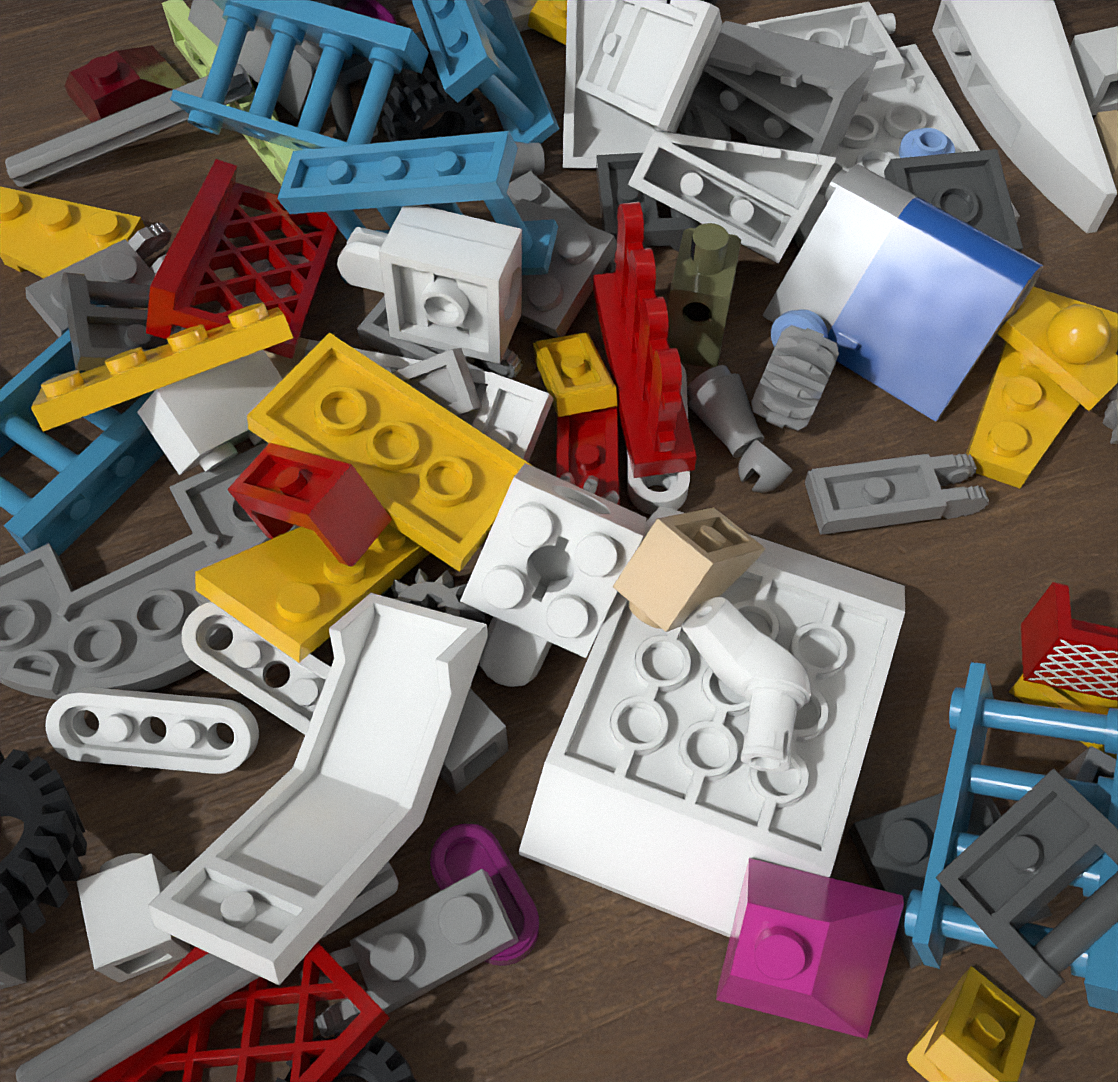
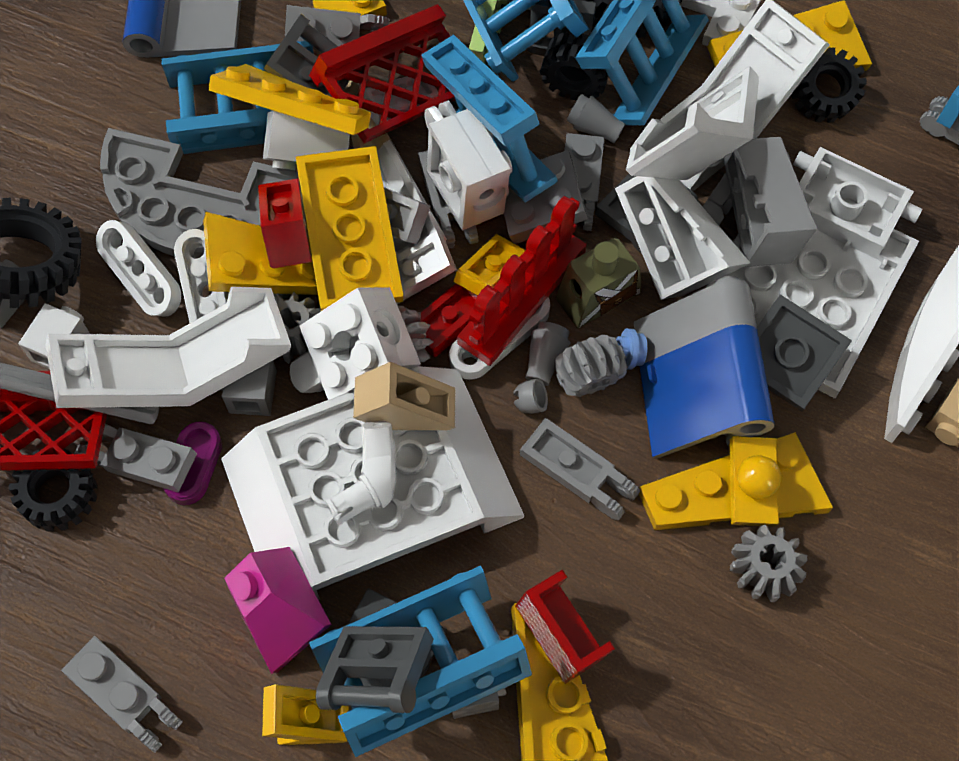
camera: 45 degrees right, 5 degrees up
light blue plate [899,128,955,158] -> none

